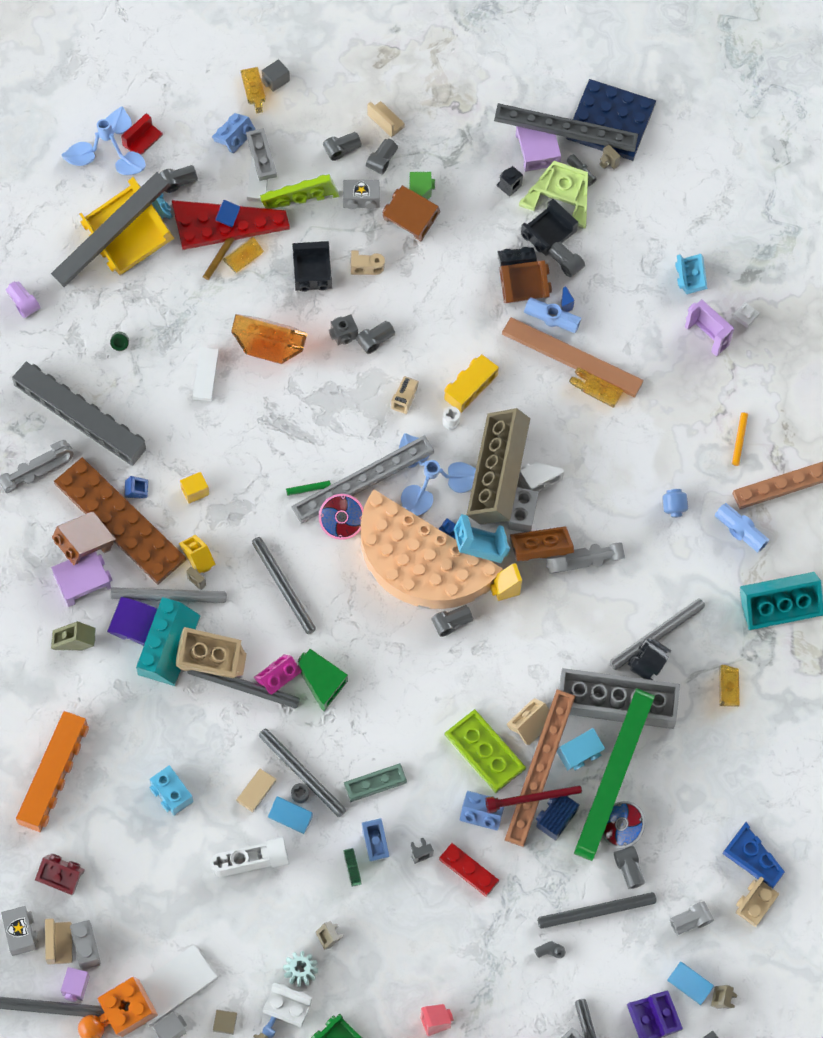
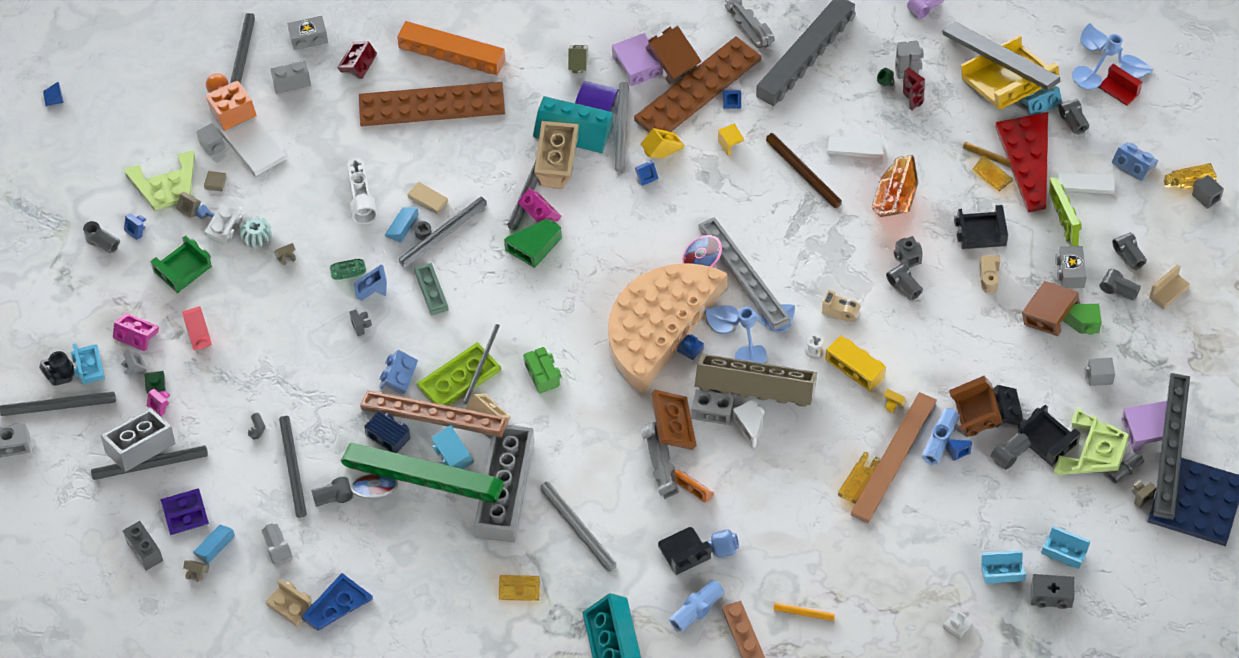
camera: 95 degrees right, 10 degrees down
tan panel [45,919,73,965] -> none
lavender brick [61,967,90,1002] -> none
medium azure brick [149,765,193,816] -> none
dark tan tile [187,566,206,590] -> none
blue slope [216,200,240,227] -> none
light grey plate [246,128,277,181] -> none
dark grey axle [252,537,316,634] -> none
green piece [286,480,331,496] -> none
dark grey piece [431,605,473,637] -> none
red plate [439,843,499,897] -> none
medium azure panel [454,514,510,563] -> none
dark red piece [485,785,582,814] -> none
yellow slope [490,563,522,601] -> none
black brick [496,166,523,197] -> none
black brick [628,637,671,680] -> none
lavender panel [685,300,734,357] -> none
none -> dark orange plate [359,82,505,126]
none -> dark grey axle [463,324,500,404]
none -> bright green brick [523,347,562,394]
none -> blue tile [635,161,659,186]
none -> black bracket [658,527,711,575]
none -> orange slope [675,470,714,503]
none -> reddish brown axle [766,133,842,208]
none -> yellow tile [884,389,907,413]
none -> light grey brick [895,40,924,79]
none -> dark red bracket [903,67,925,111]
none -> dark grey brick [1031,574,1074,609]
none -> medium azure bracket [1041,526,1091,569]
none -> light grey brick [1084,358,1115,386]

